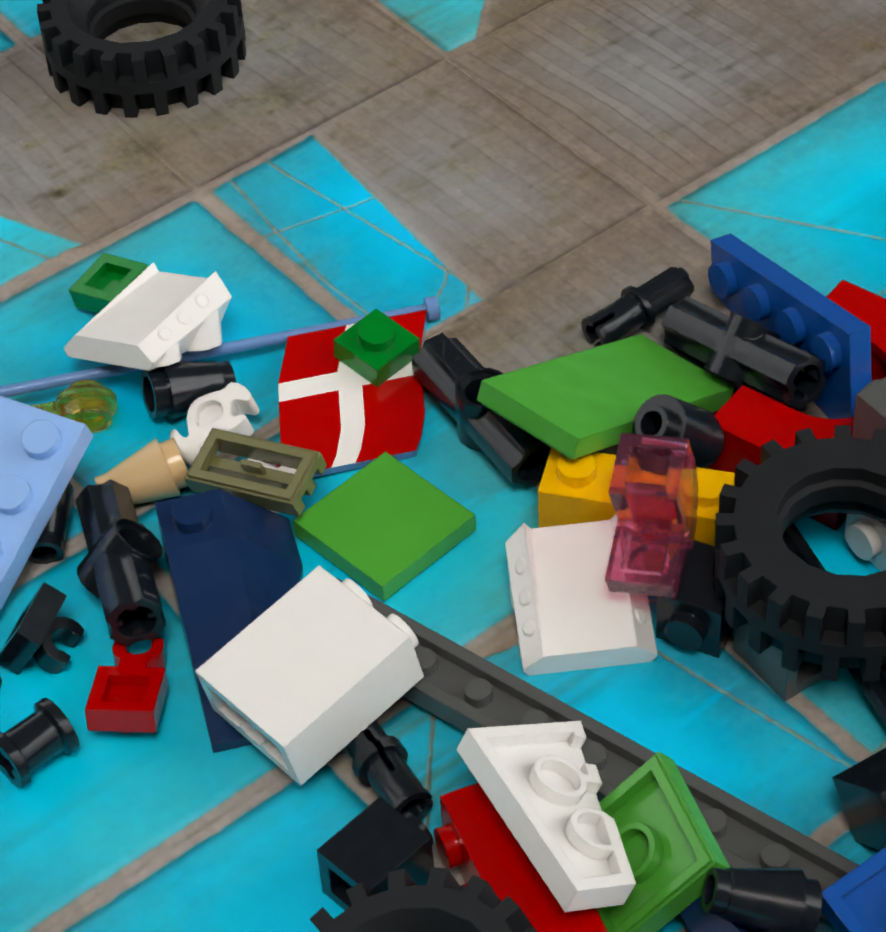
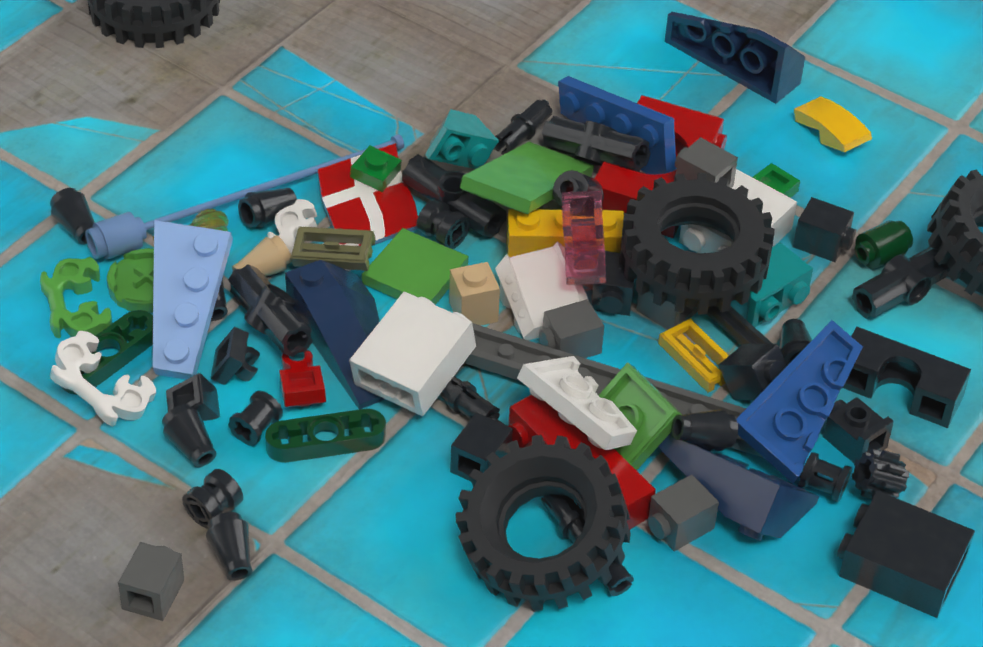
camera: 20 degrees left, 0 degrees up
white slope [63,262,232,371] -> none
green plate [69,253,148,313] -> none
none -> dark green beam [265,409,386,463]
none -> black wheel [416,198,470,249]
none -> teal slope [425,109,499,169]
none -> tan brick [449,262,500,326]
none -> dark grey brick [539,299,604,358]
none -> yellow tile [658,318,729,393]

